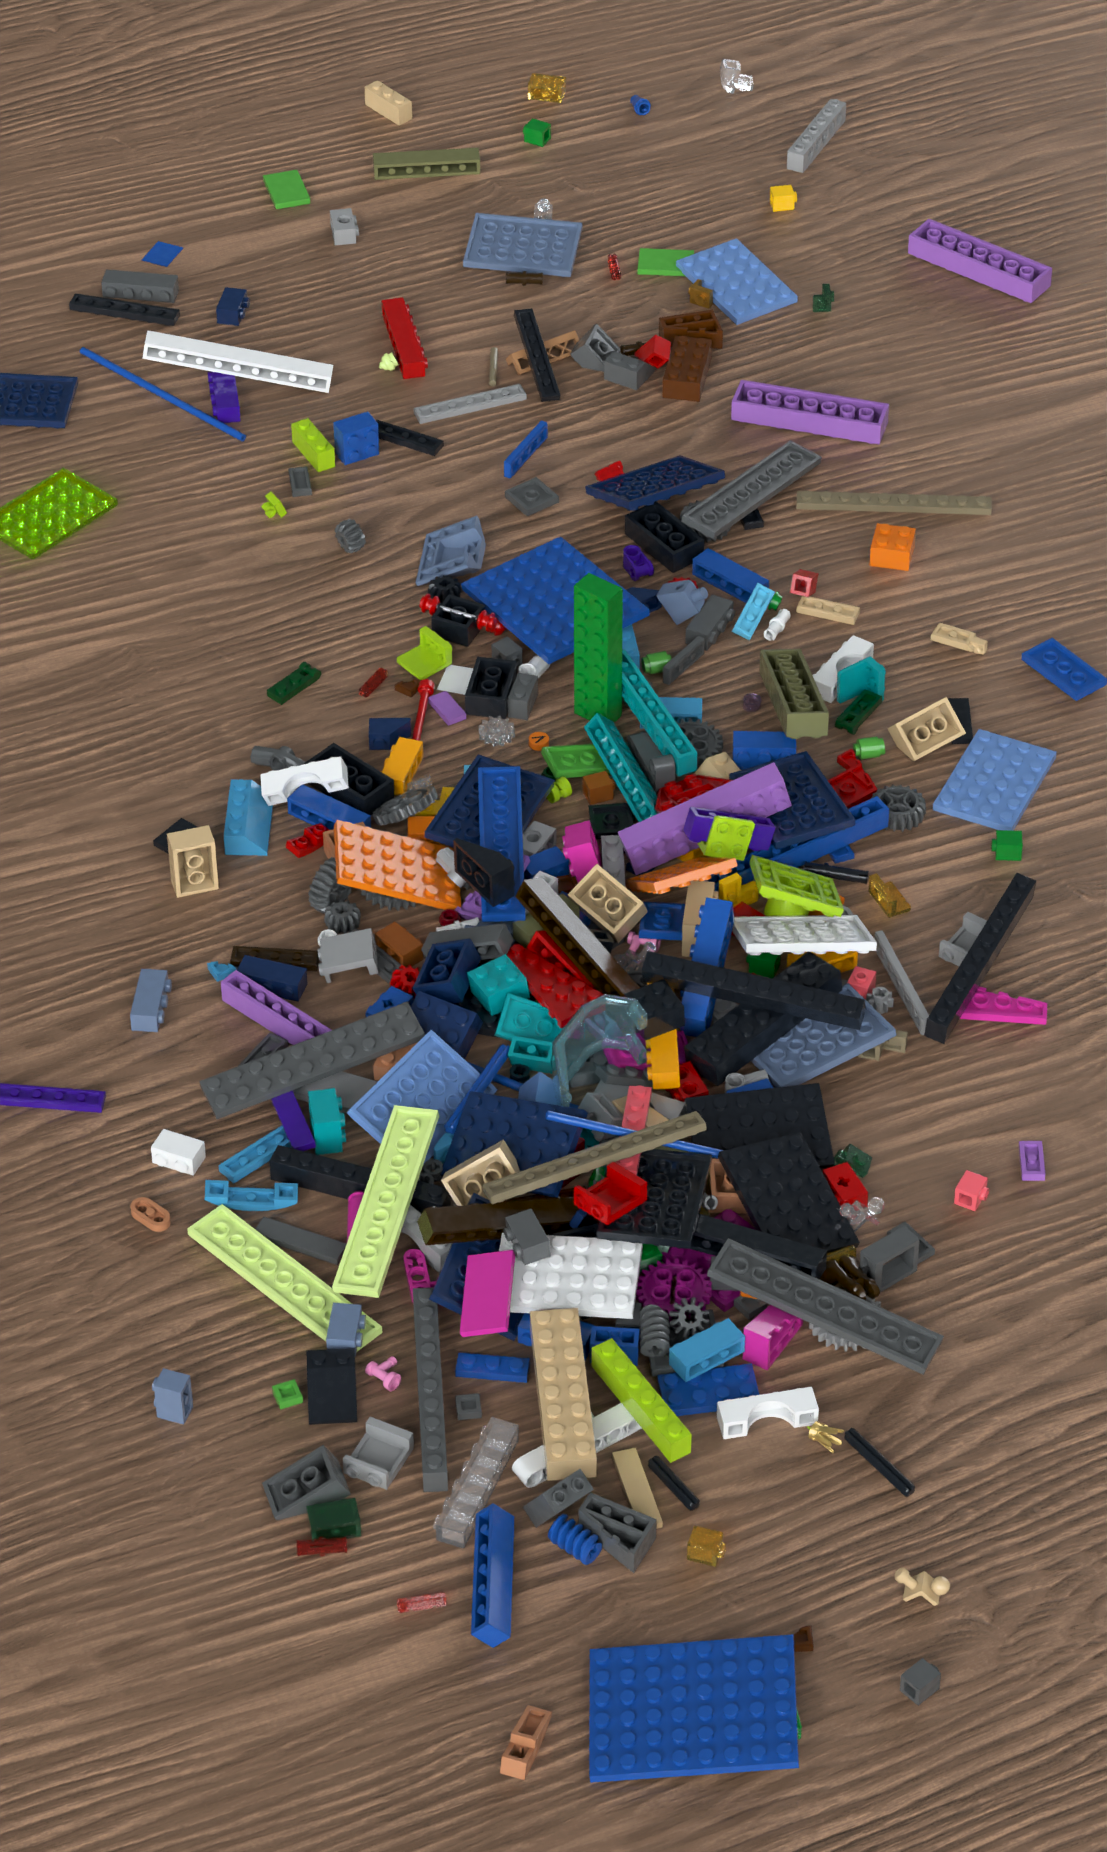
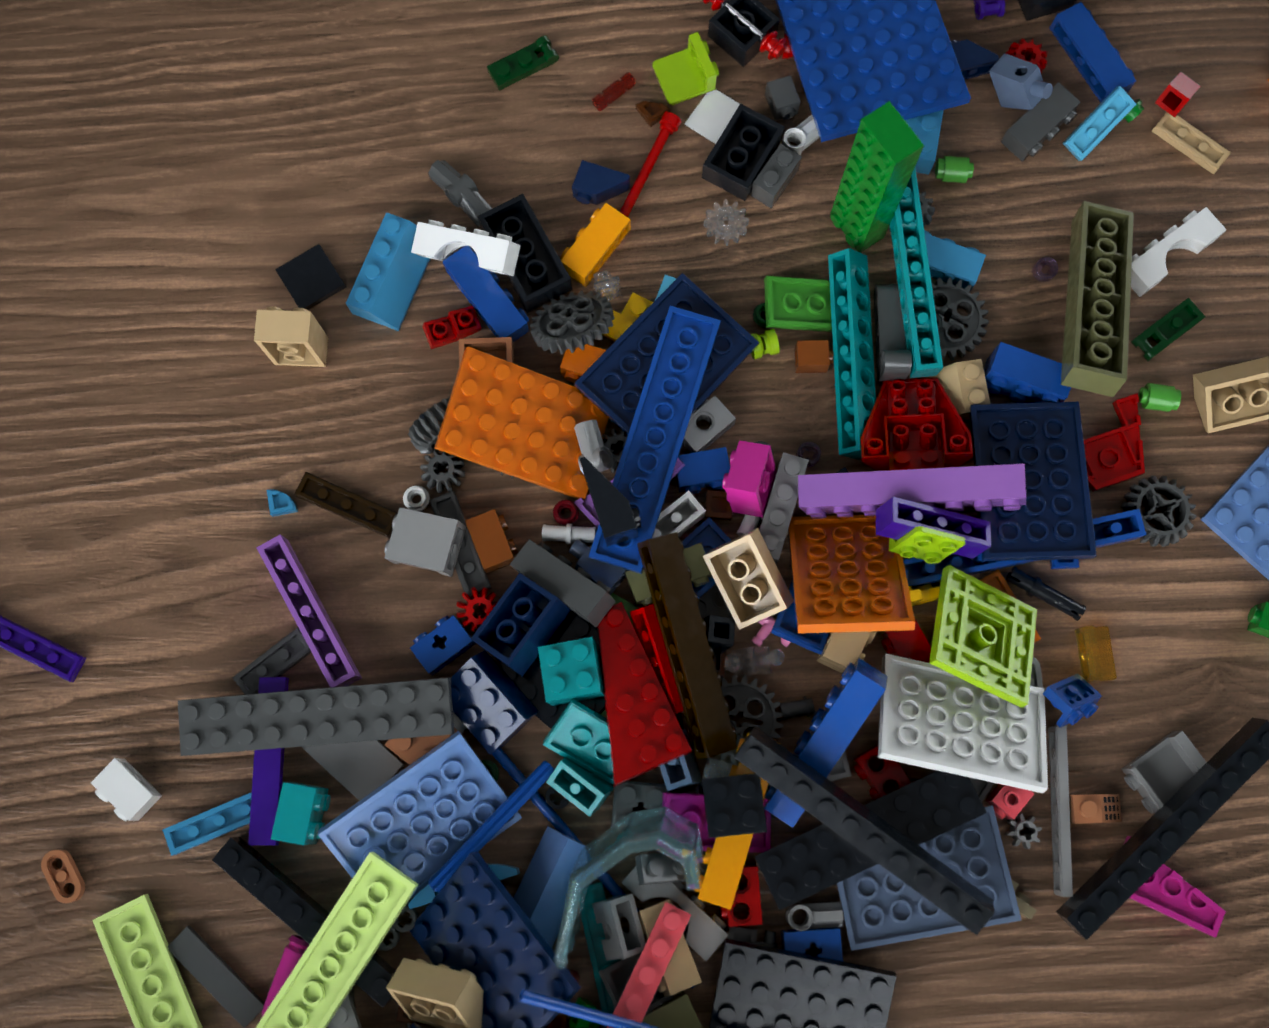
camera: 20 degrees right, 35 degrees up
sand blue brick [130,969,172,1032] -> none
dark azure slope [205,1180,298,1211] -> none
dark blue brick [237,955,308,1002] -> none
medium lavender tile [428,691,466,726] -> none
orange tile [529,732,549,751] -> none
black plate [588,803,634,840] -> none
dark grey tile [663,636,705,685] -> none
white pin [764,609,791,641] -> none
teal bracket [837,656,886,704] -> none
none -> blue bracket [1043,673,1102,728]
none -> nougat slope [1069,794,1122,824]

